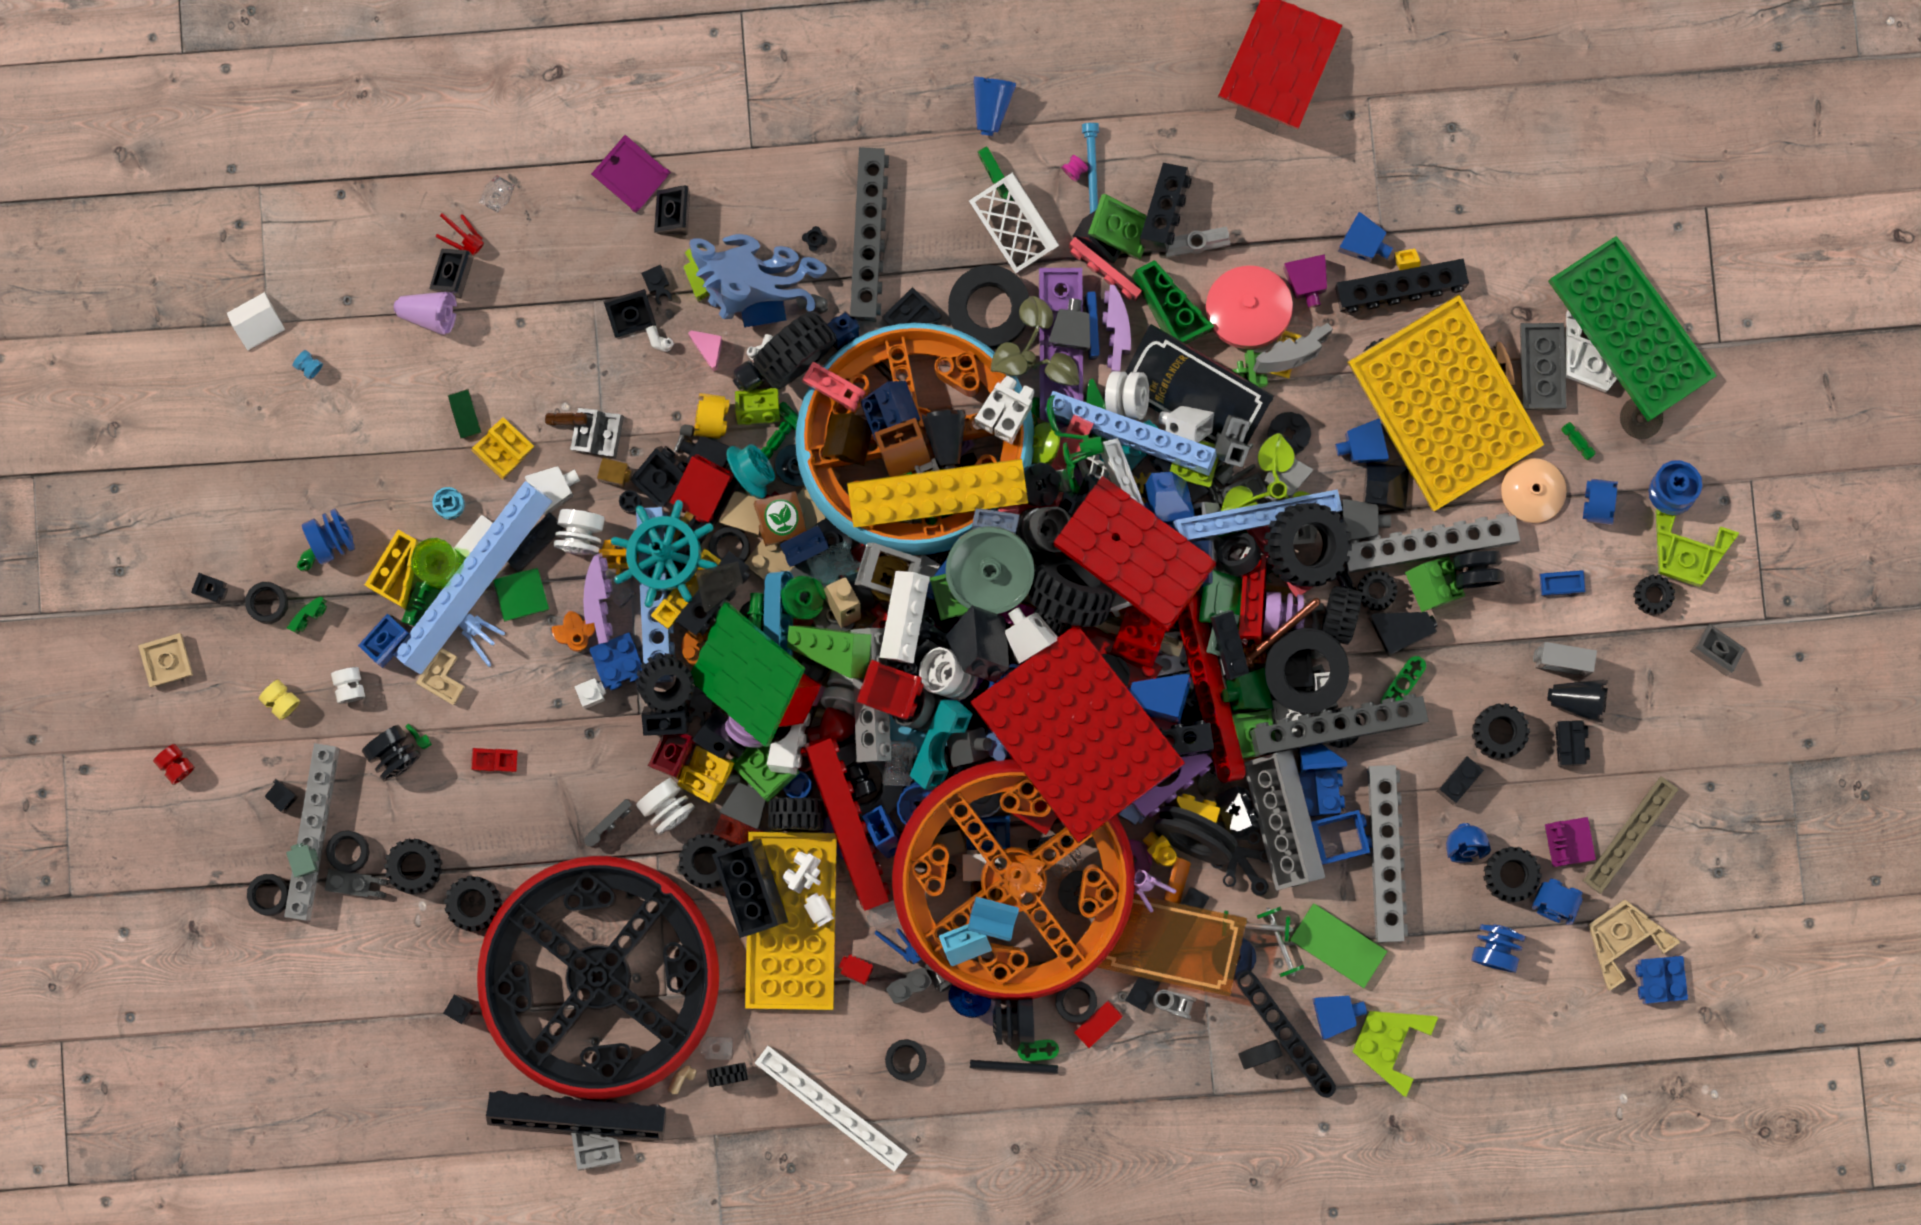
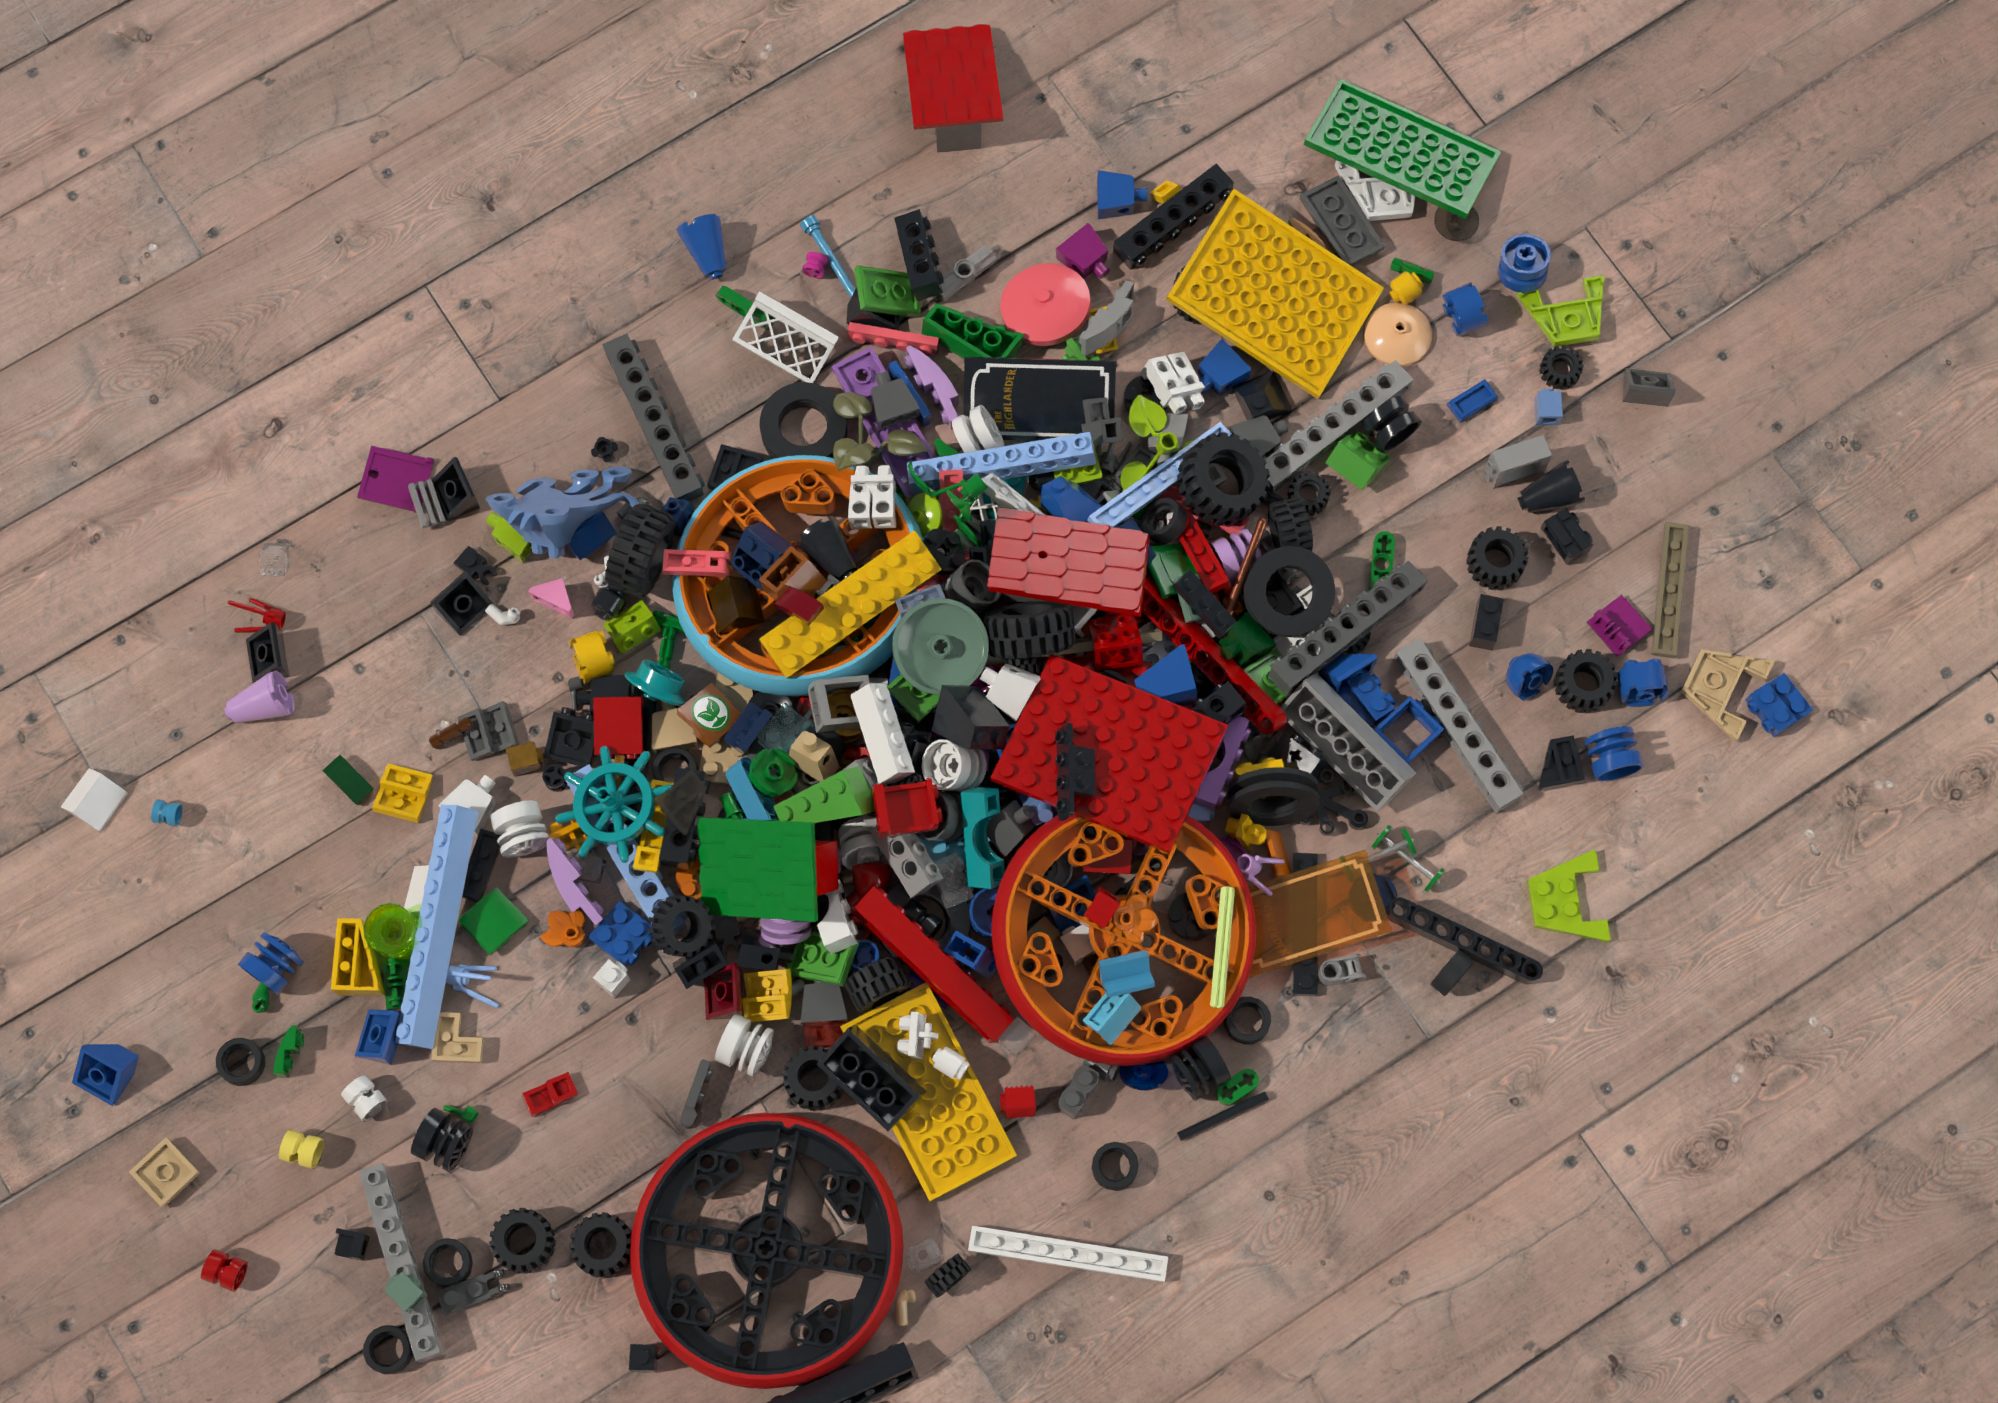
camera: 30 degrees left, 10 degrees down
black brick [191,573,228,604] -> none
medium azure wheel [432,487,465,520] -> none
black dish [775,444,804,486] -> none
blue plant [875,928,921,964] -> none
red slope [1074,1000,1123,1048] -> none
white torso [1158,406,1214,443] -> none
bright green tile [1290,903,1388,988] -> none
blue torso [1312,995,1367,1040] -> none
black slope [1369,612,1438,657] -> none
none -> blue slope [72,1044,139,1106]
none -> light grey tile [408,479,445,528]
none -> dark red slope [775,586,824,626]
none -> black bracket [1055,722,1096,821]
none -> red panel [1085,887,1121,929]
none -> white hips [1140,352,1205,415]
none -> yellowish green axle [1210,886,1235,1008]
none -> yellow head [1389,271,1424,305]
none -> medium blue brick [1534,388,1563,425]
none -> black wing [1538,735,1585,791]

